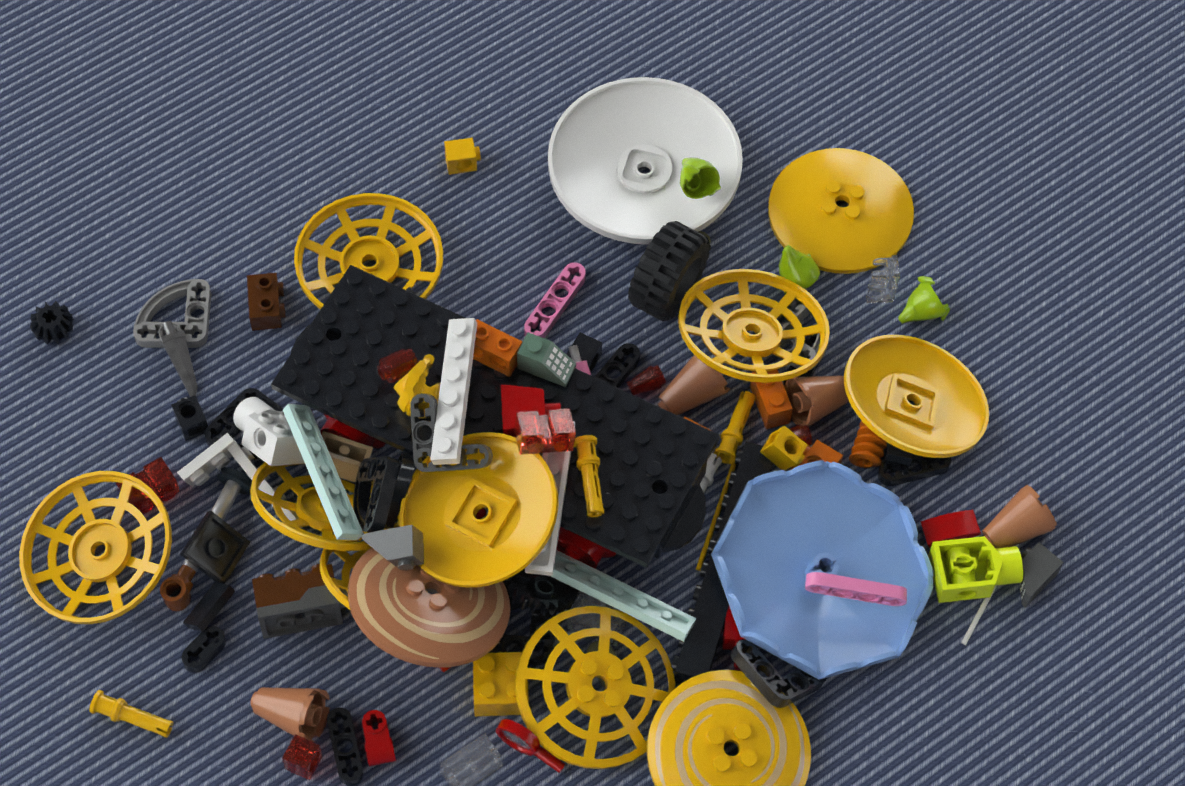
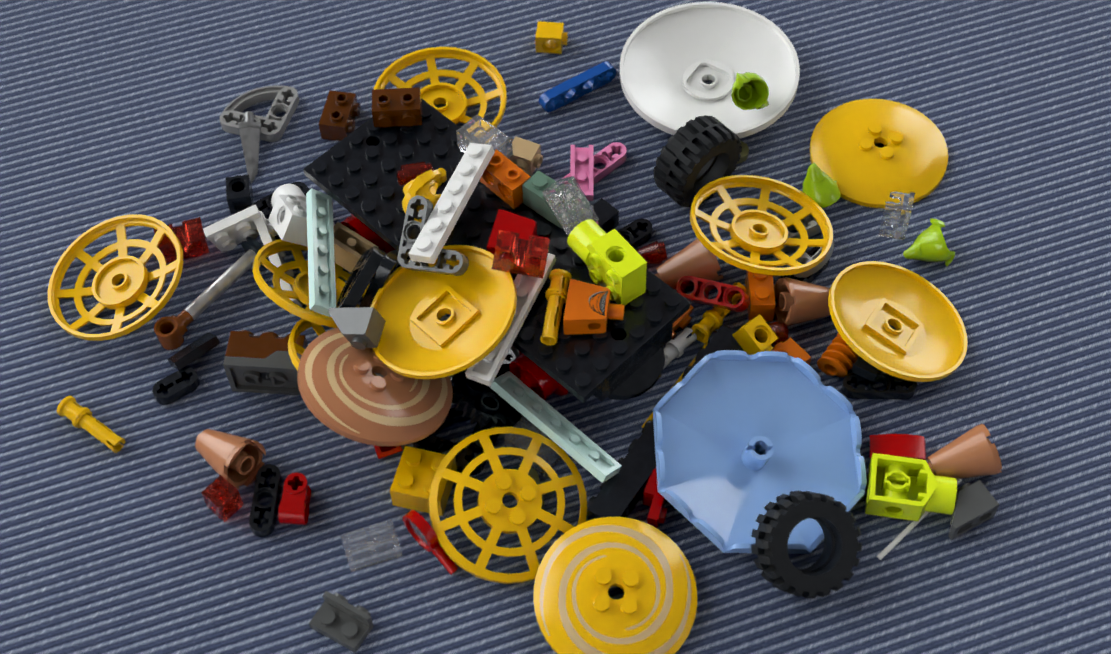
camera: 20 degrees right, 5 degrees down
black gear [30,301,74,345] -> none
black tile [180,511,250,584] -> none
black beam [730,640,827,708] -> none
bright pink beam [805,572,907,606] -> none
none -> reddish brown brick [372,87,422,127]
none -> clear brick [457,115,513,159]
none -> tan brick [506,136,543,176]
none -> blue beam [538,61,617,112]
none -> clear brick [542,176,599,235]
none -> orange torso [563,279,625,335]
none -> neon yellow brick [567,219,647,305]
none -> bright pink hinge [570,145,594,201]
none -> red beam [676,276,750,312]
none -> black tyre [751,491,862,599]

